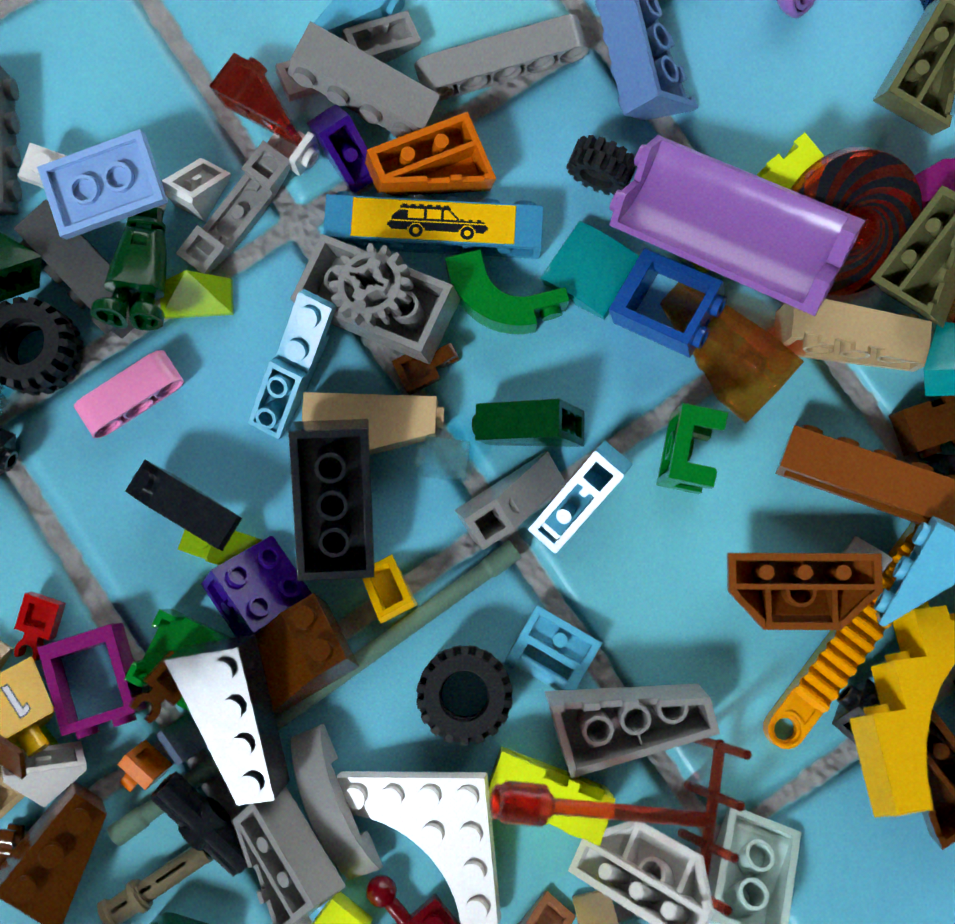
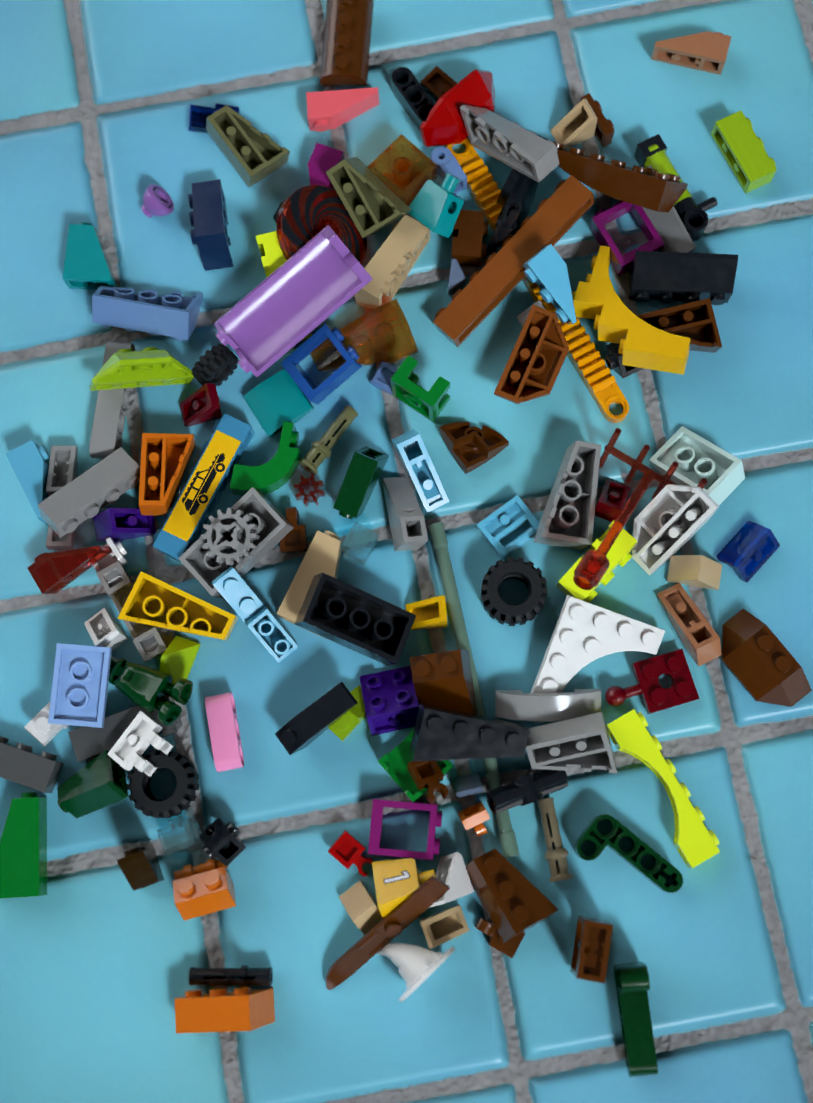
camera: 60 degrees left, 5 degrees down
none -> lime wedge [89,347,194,391]
none -> white plate [107,711,173,777]
none -> yellow wedge [117,571,238,641]
none -> dark red slope [179,383,222,427]
none -> dark blue wedge [188,179,233,271]
none -> clear red gear [293,474,325,507]
none -> olive pin [298,405,358,475]
none -> medium blue tile [370,361,397,395]
none -> reddish brown brick [439,422,509,474]
none -> sand blue slope [448,258,466,296]
none -> dark red slope [595,479,630,522]

